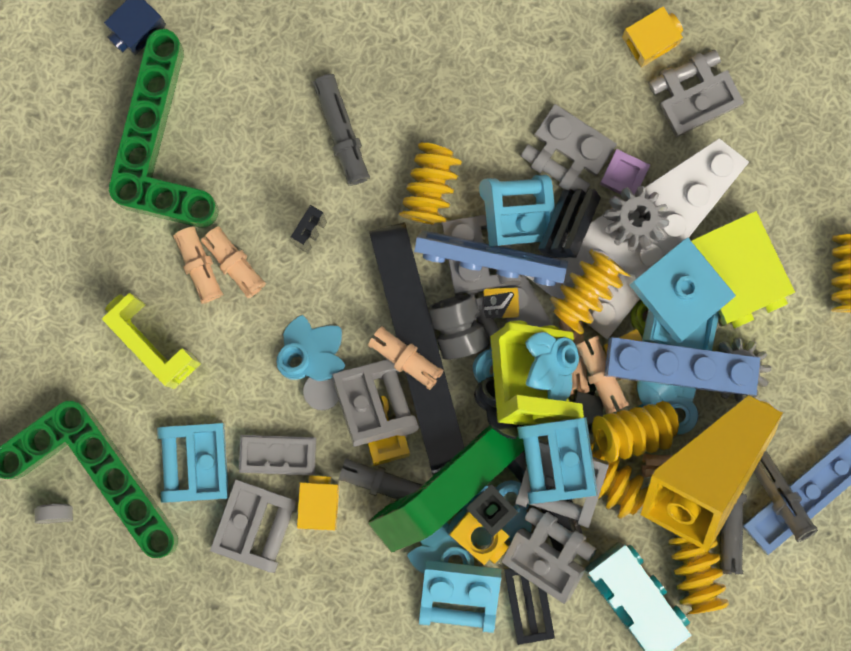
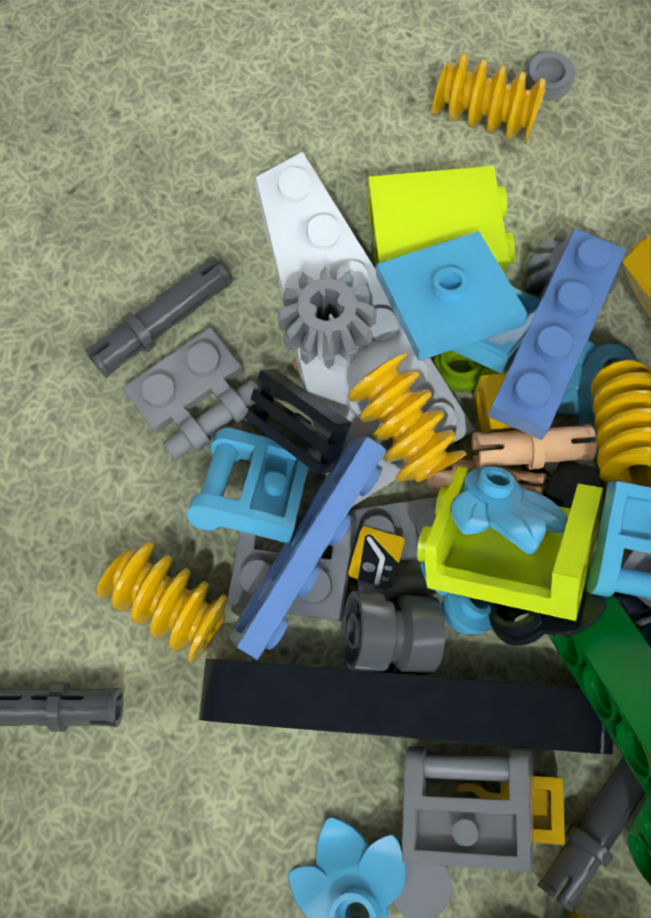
camera: 70 degrees left, 10 degrees down
black tile [290,205,327,254] -> none
light nougat pin [368,326,444,390] -> none
lavender plate [599,149,650,195] -> none
yellow brick [622,6,683,68] -> none
light grey plate [648,50,744,138] -> none
none -> dark grey pin [84,256,232,378]

